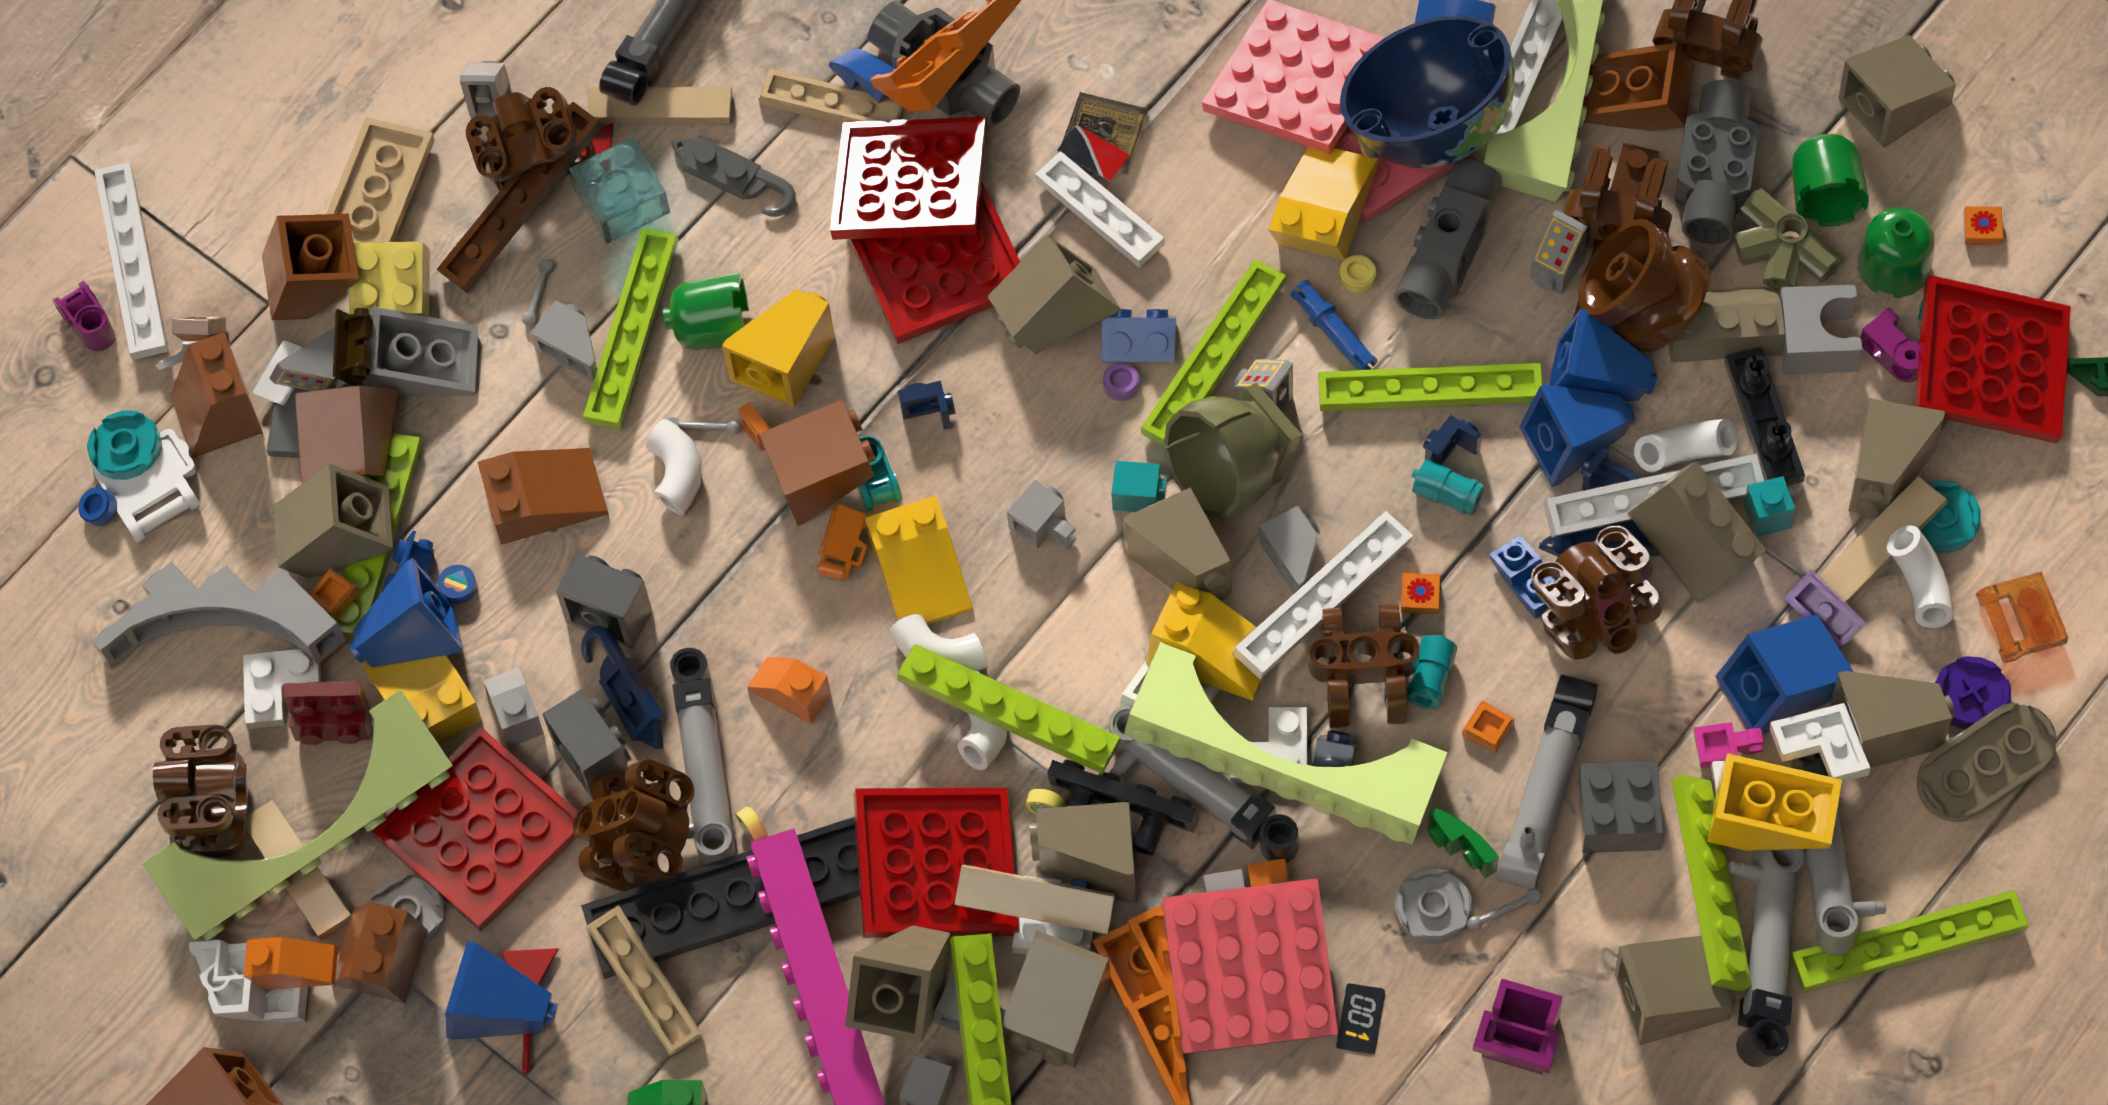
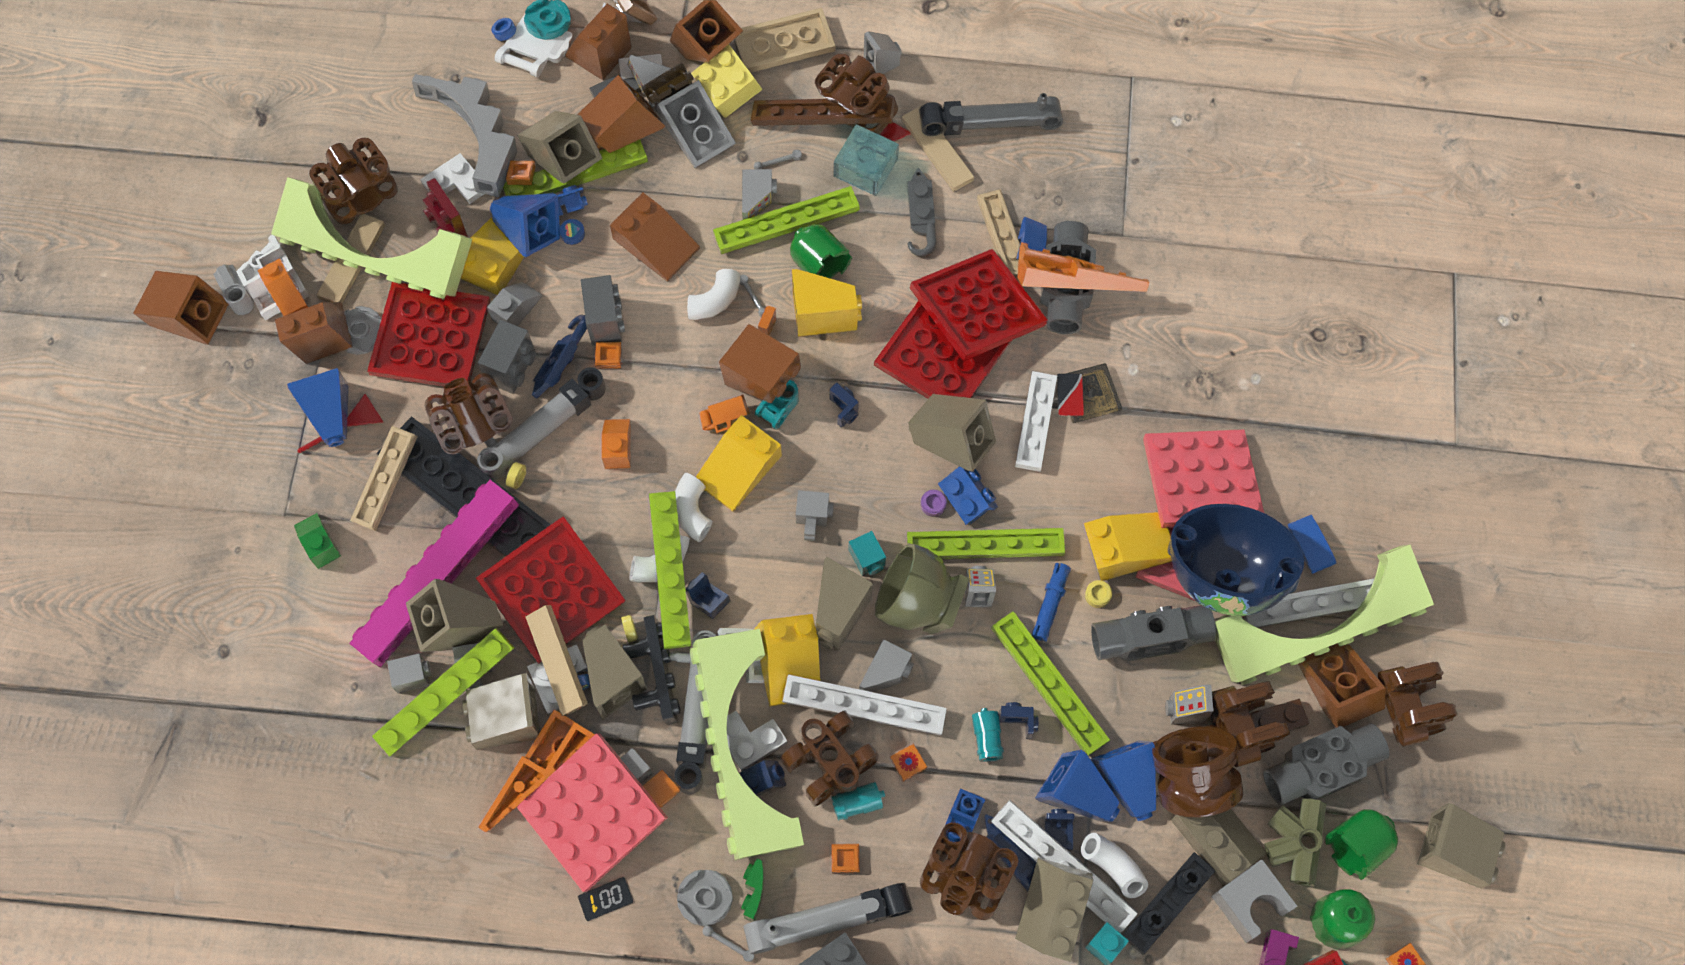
camera: 50 degrees right, 5 degrees up
none -> light grey piece [213,264,254,315]
none -> orange tile [595,342,622,369]
none -> dark blue bracket [685,572,731,619]

